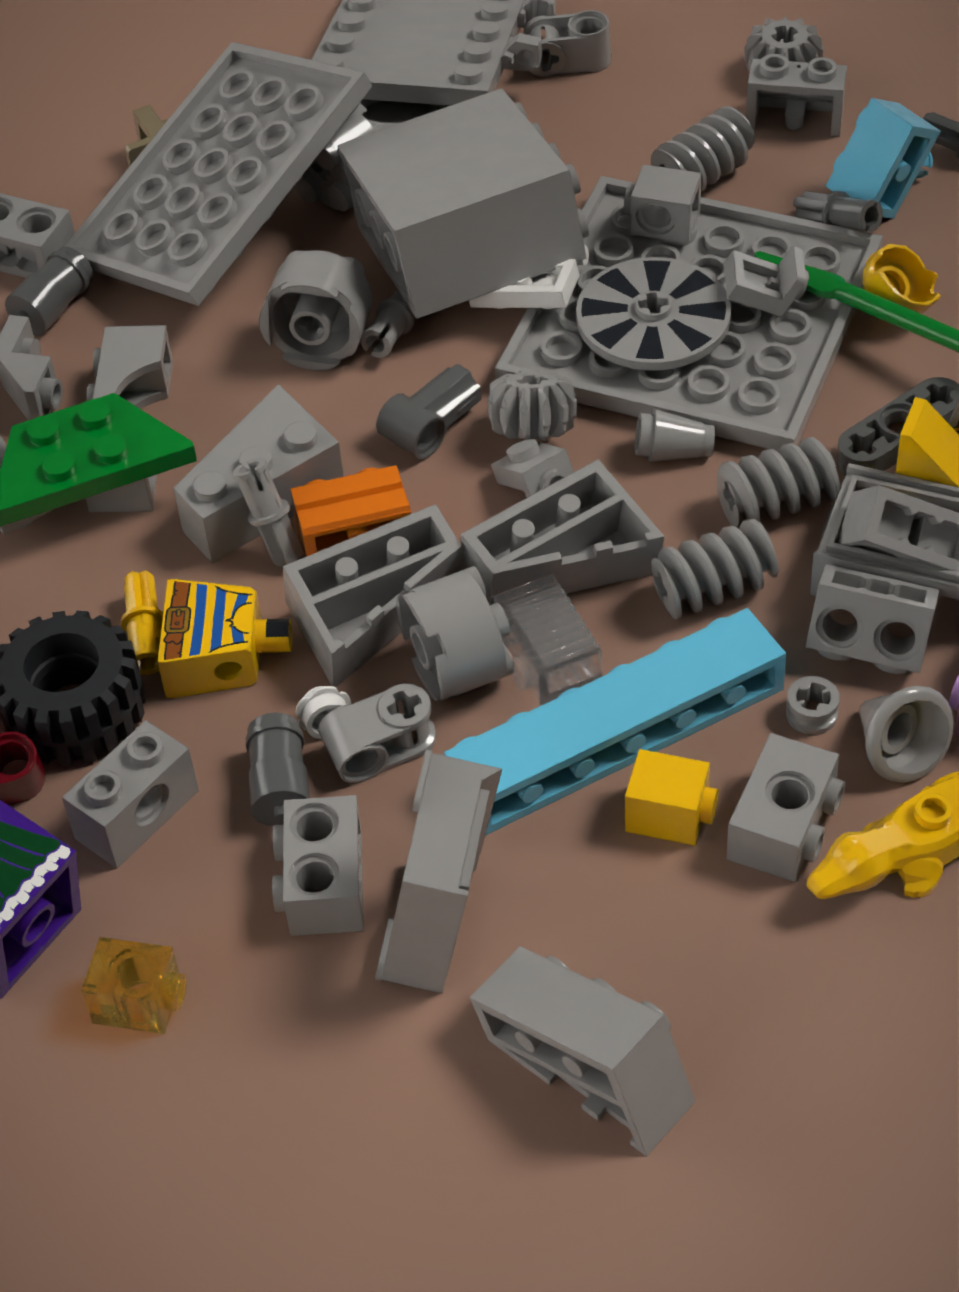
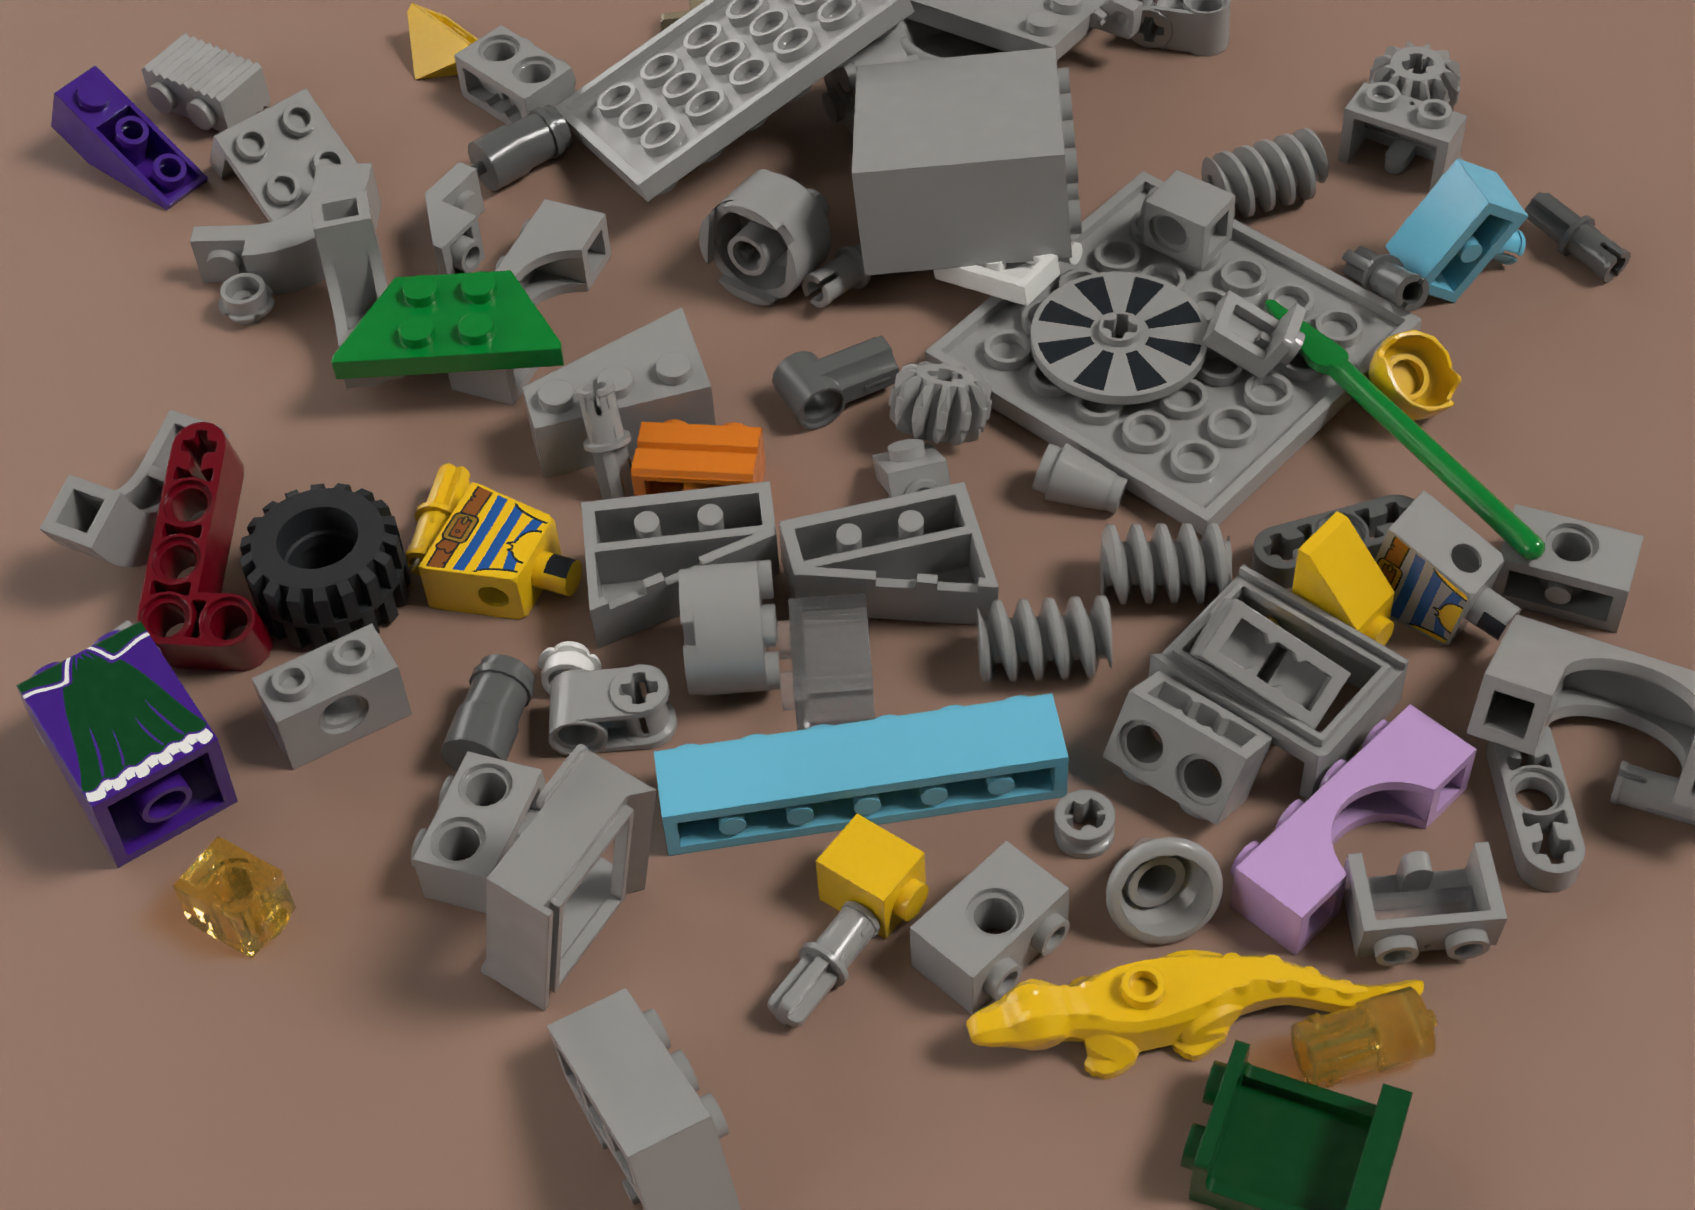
camera: 20 degrees right, 0 degrees up
none -> light grey axle [767,901,880,1028]

